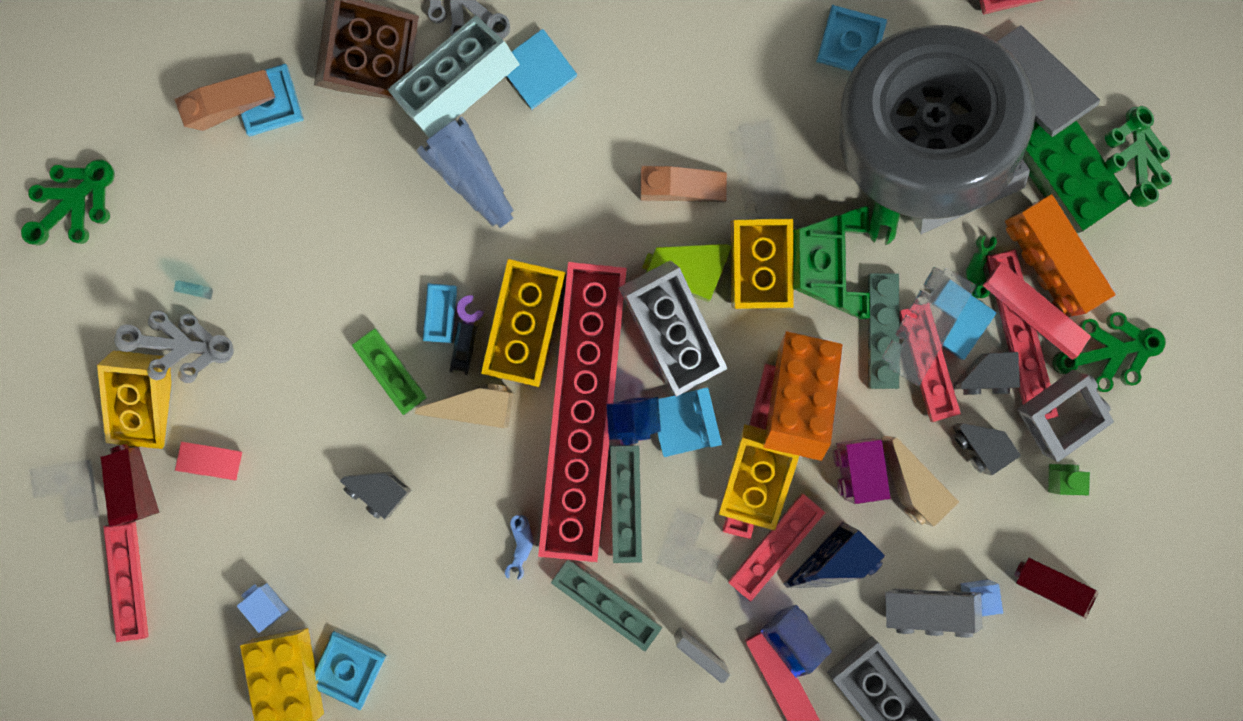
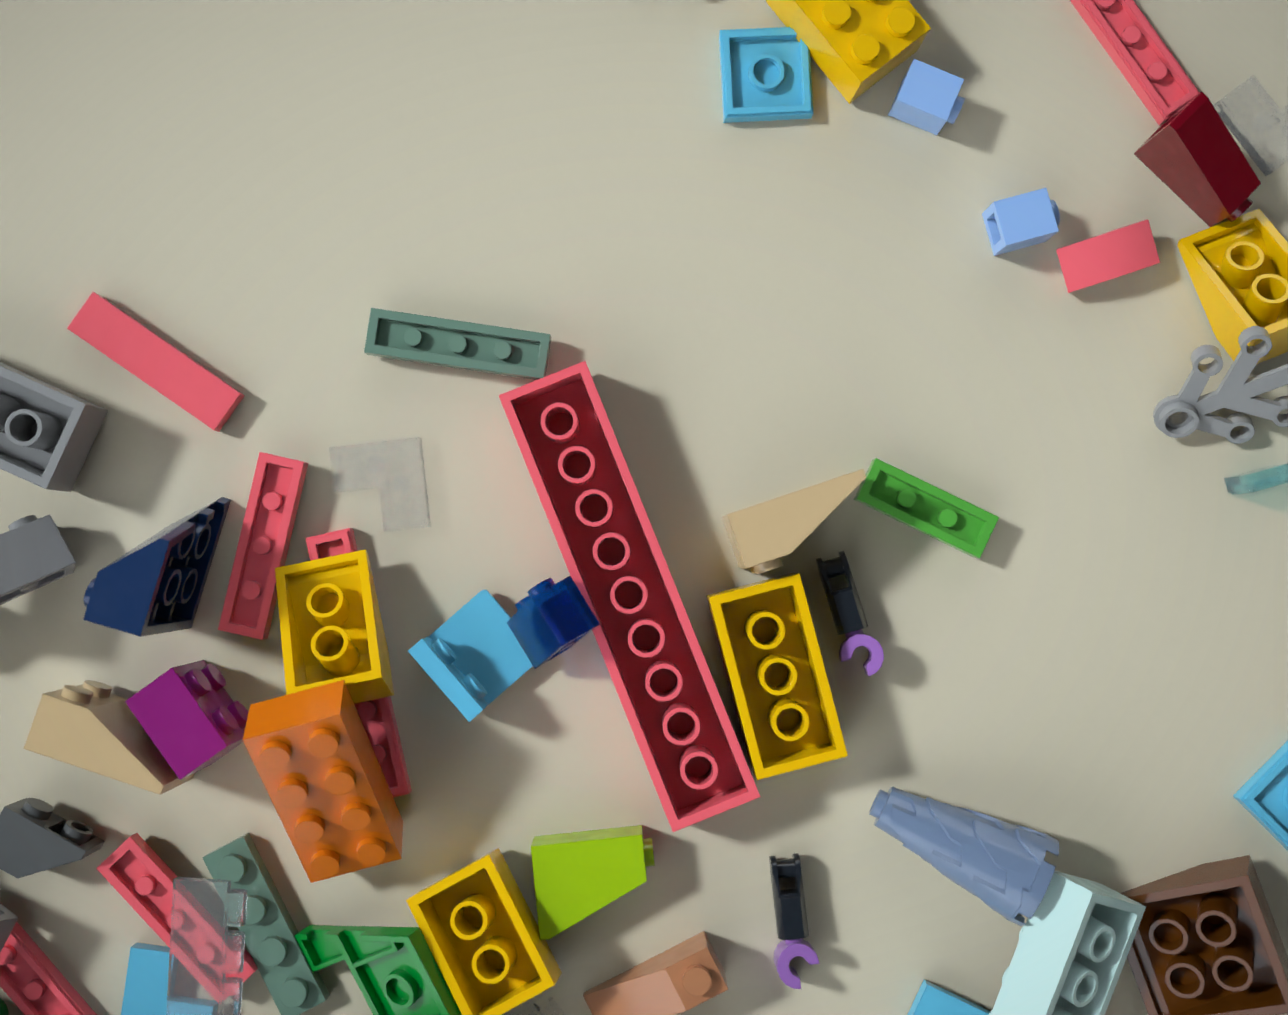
camera: 155 degrees right, 0 degrees up
dark grey slope [340,472,412,519] -> none
medium azure tile [423,283,458,343] -> none
light blue arm [505,515,534,580] -> none
sand green plate [610,445,642,563] -> none
light grey brick [619,260,727,397] -> none
light grey tile [674,627,730,683] -> none
clear blue brick [760,604,832,678] -> none
dark grey slope [954,352,1020,395] -> none
none -> black piece [769,853,820,989]
none -> light blue brick [982,188,1060,256]

